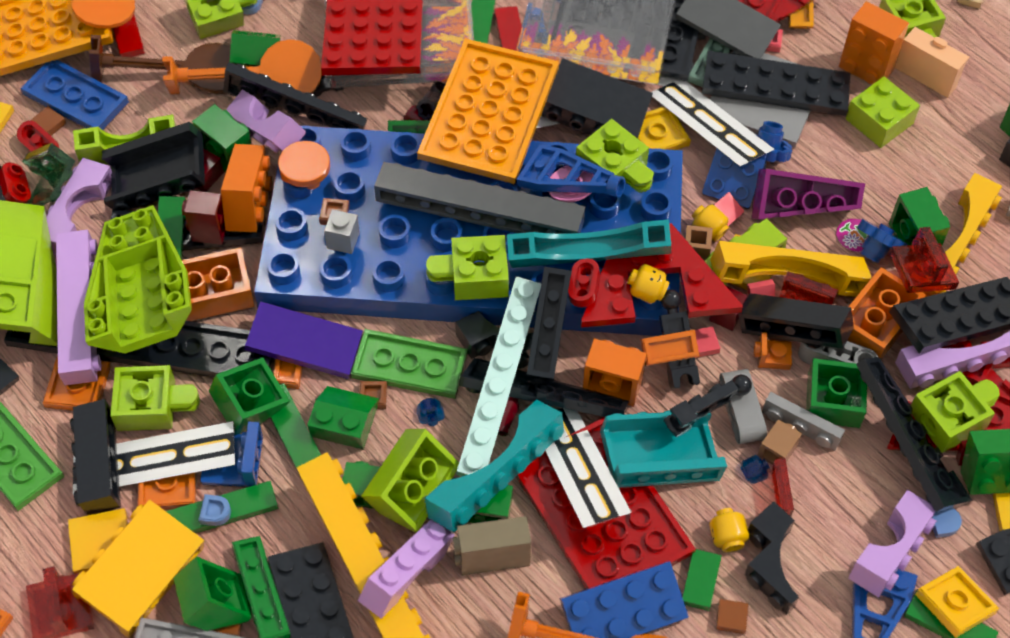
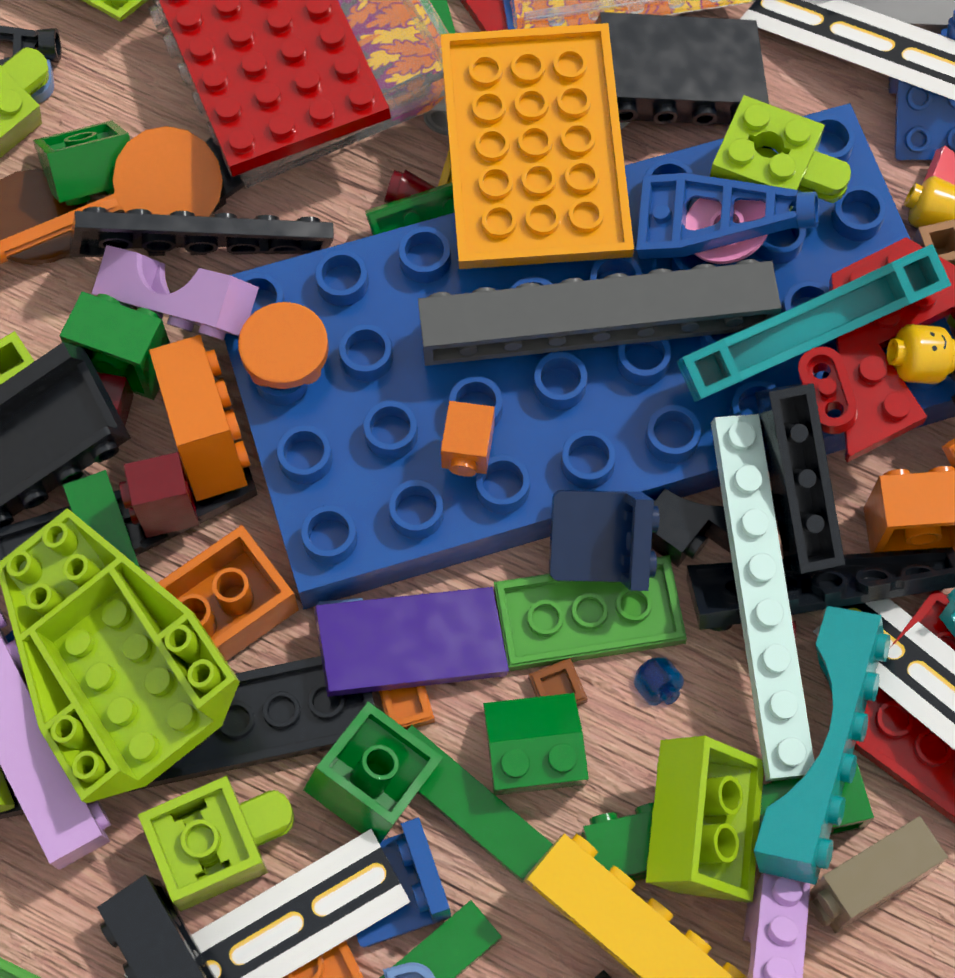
camera: 20 degrees left, 10 degrees up
orange tile [43,357,111,411] -> none
tile [319,198,350,225] -> none
light grey brick [324,210,360,254] -> none
black piece [416,81,446,120] -> none
lime brick [426,235,509,300] -> none
yellow tile [637,106,691,150] -> none
none -> orange brick [441,401,495,476]
none -> dark blue bracket [549,490,660,591]

